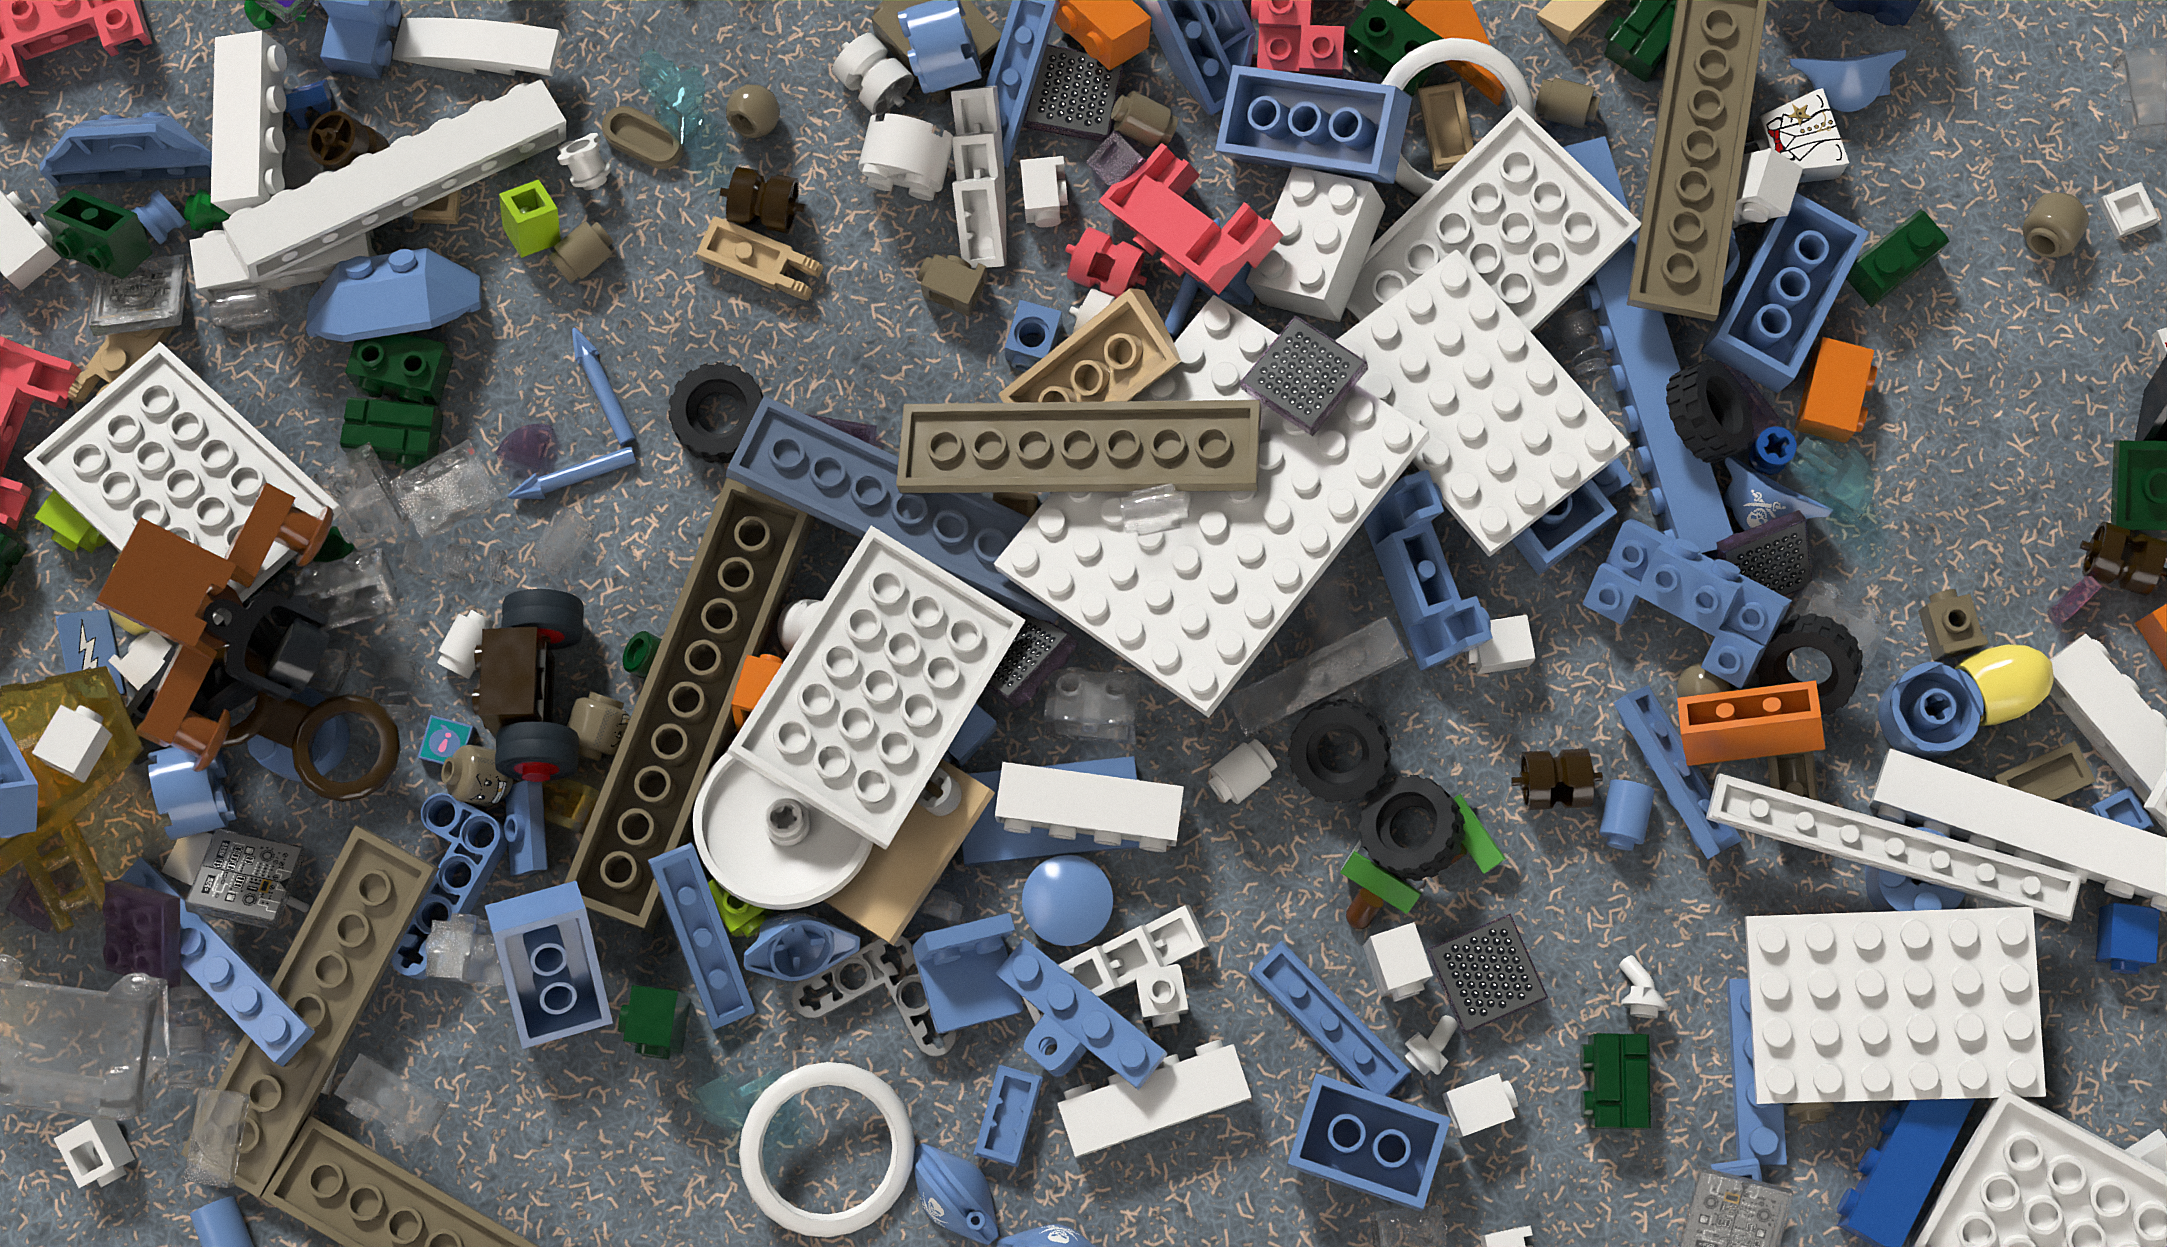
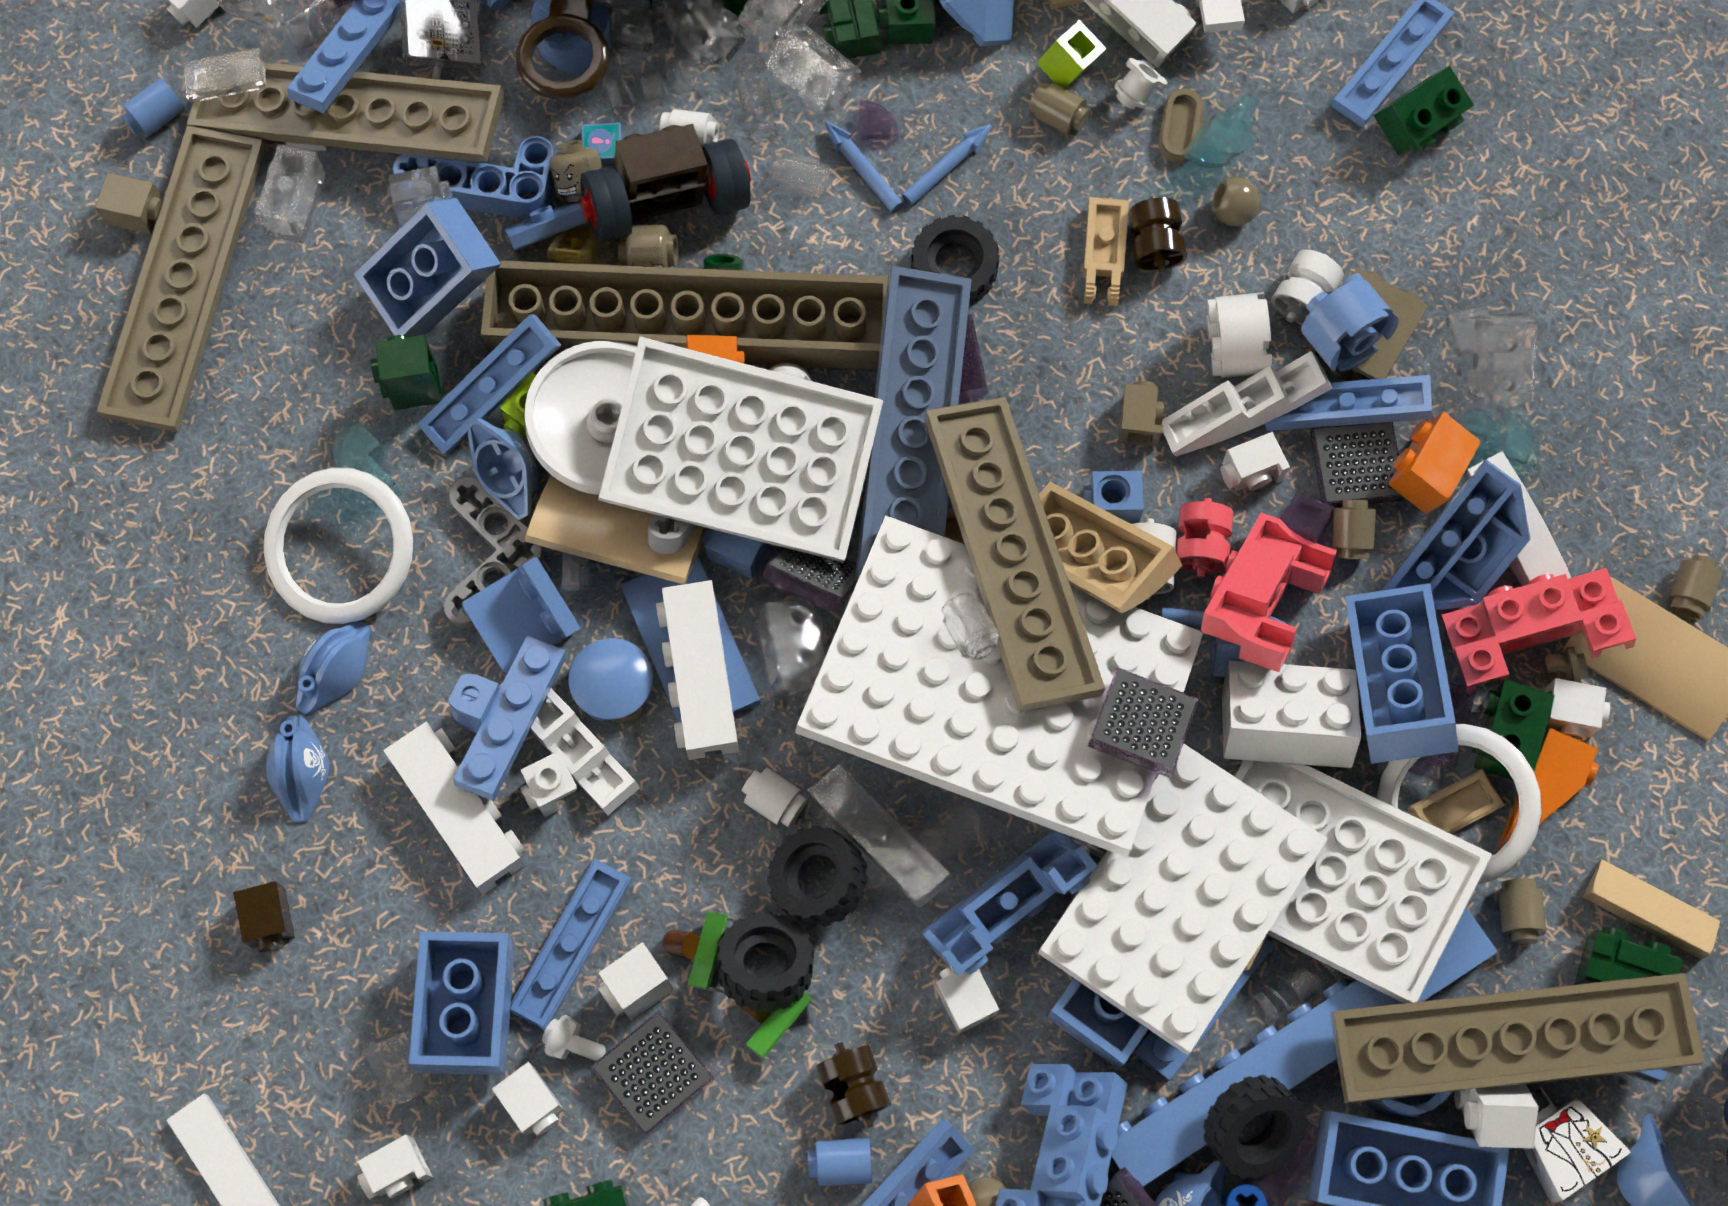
camera: 70 degrees right, 5 degrees down
medium blue plate [973,1065,1043,1168] -> none

